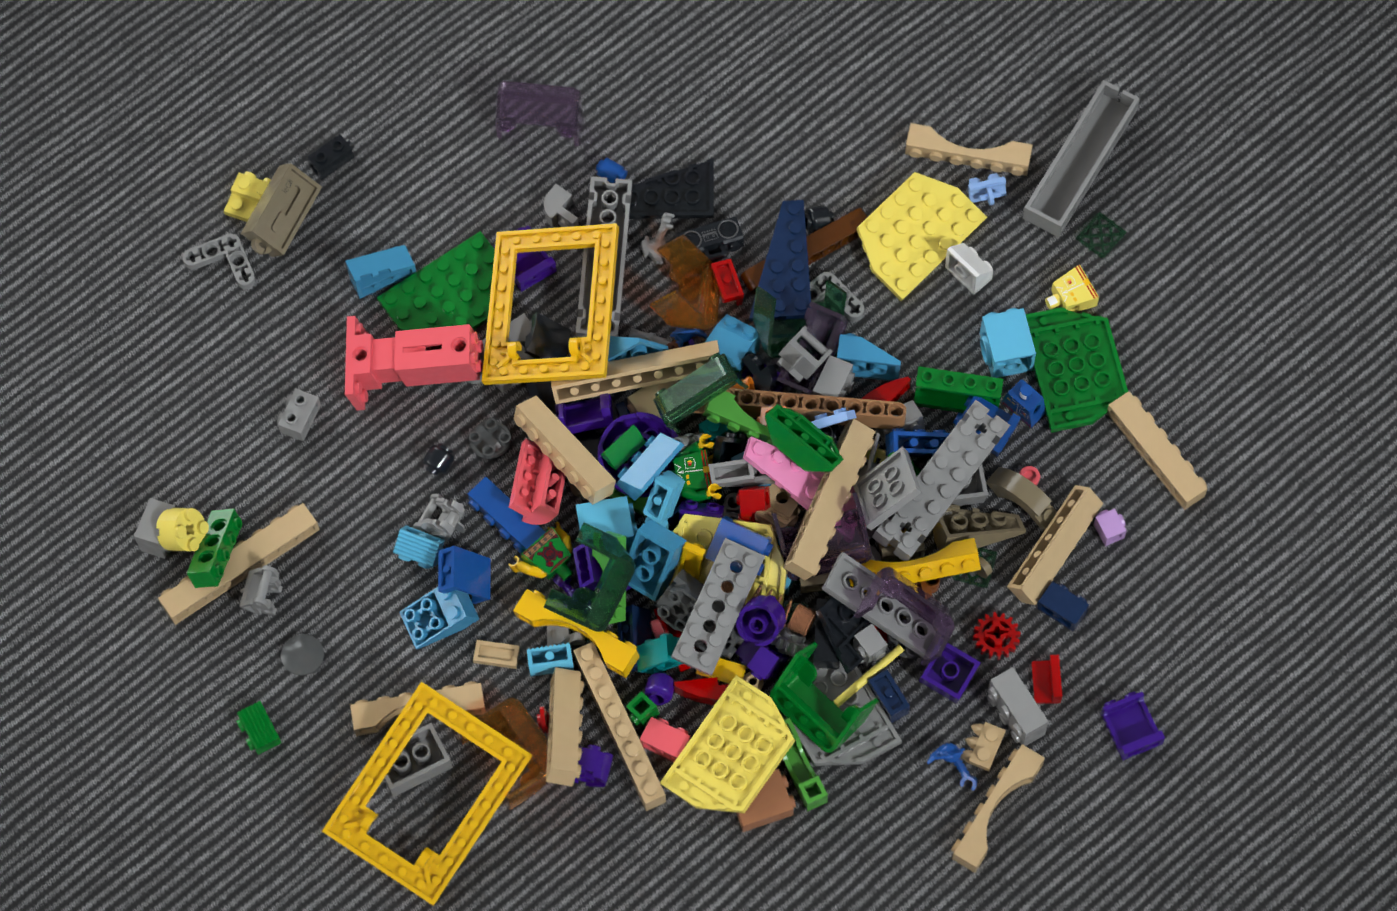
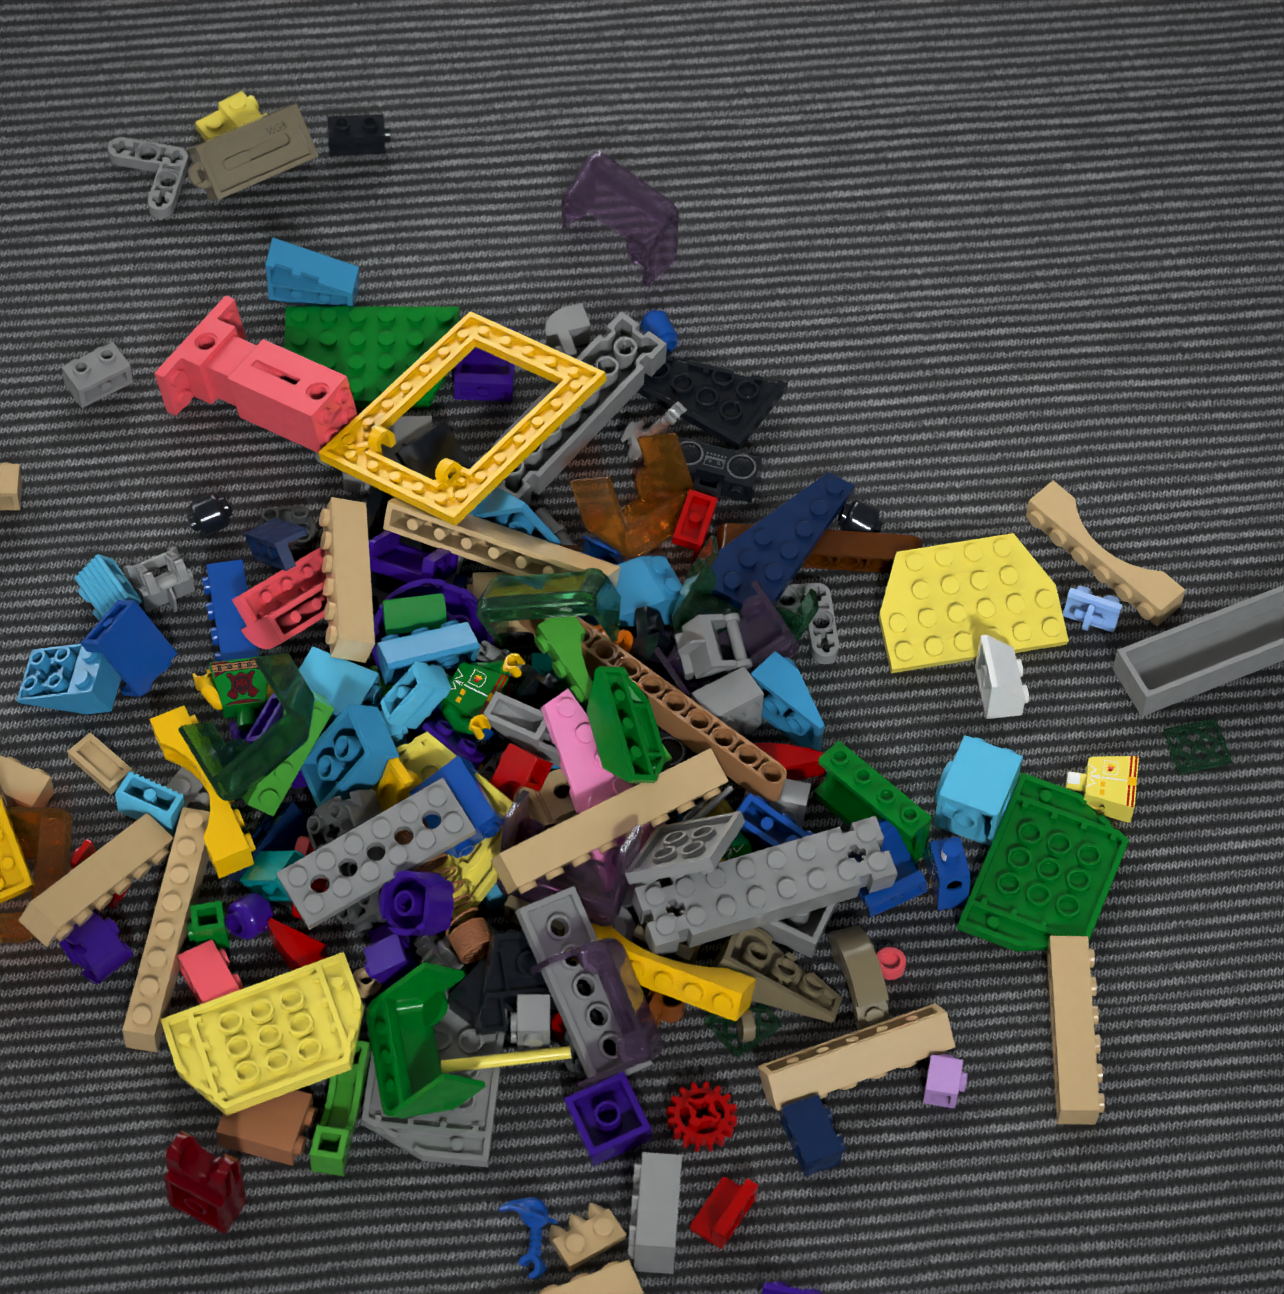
camera: 30 degrees right, 10 degrees down
yellow slope [695,658,746,684] -> none
light blue plate [811,407,857,429] -> none
dark blue panel [868,670,910,723] -> none
none -> dark red brick [164,1130,246,1235]
none -> dark blue panel [244,518,308,571]

